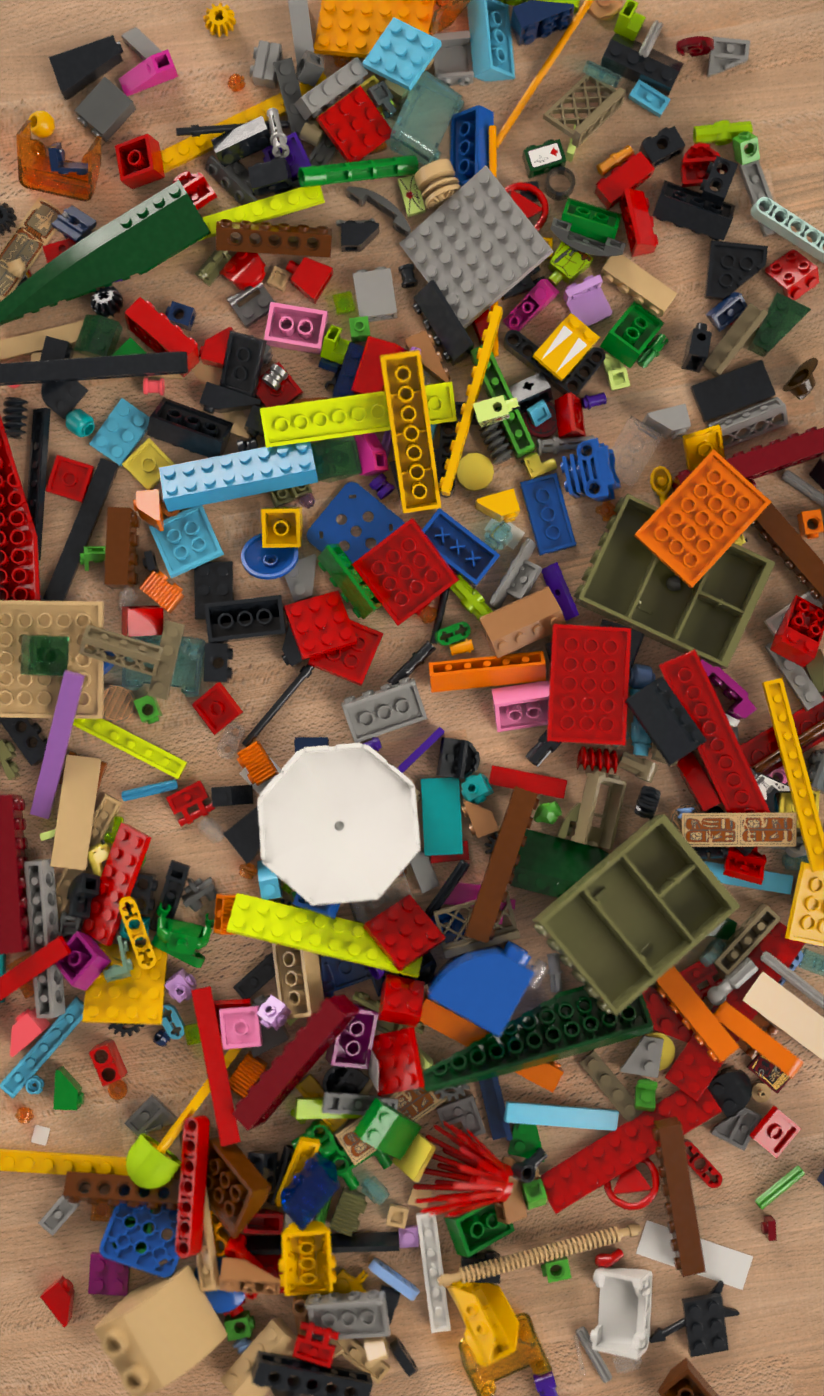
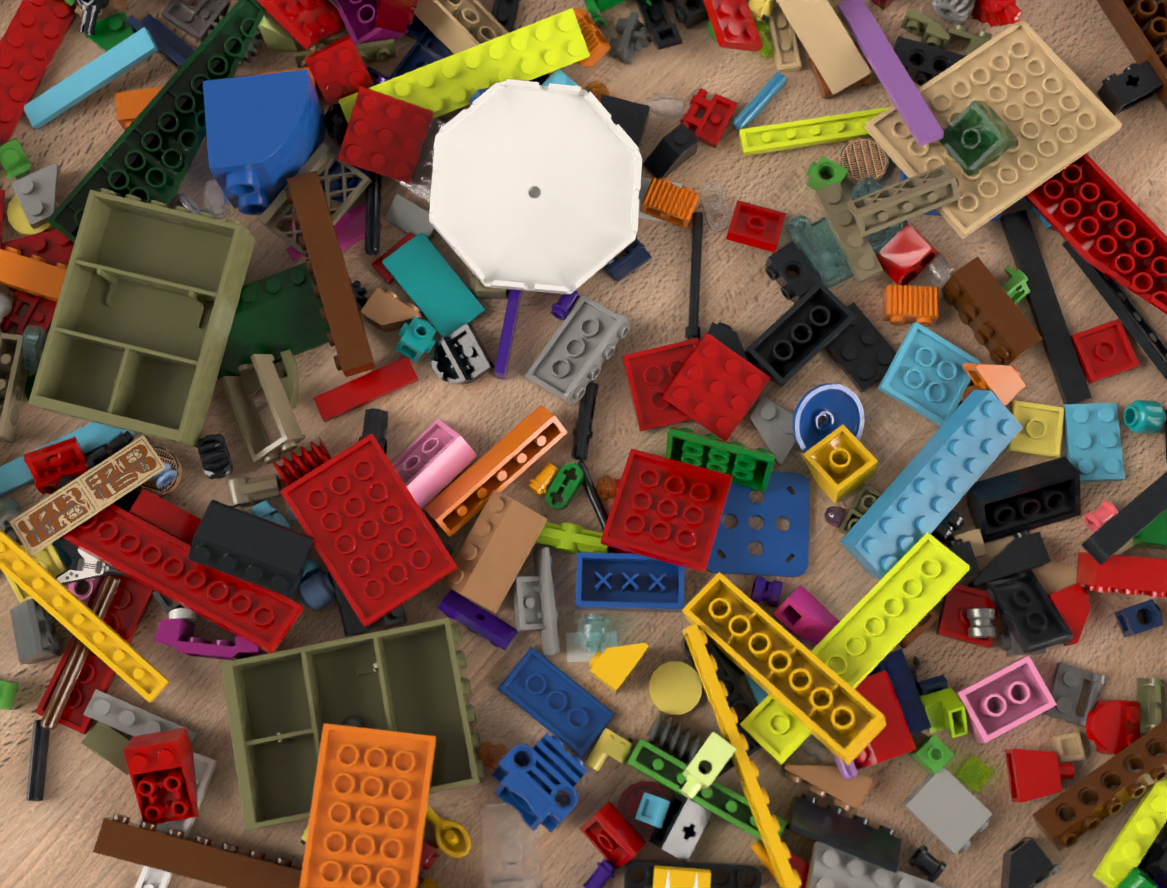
camera: 150 degrees right, 10 degrees down
black plate [142,550,159,572] -> none
clear green slope [311,436,362,483] -> none
bright green rock [533,801,562,824] -> none
light grey pin [536,435,595,455] -> none
dark tan plate [579,1050,644,1122] -> none

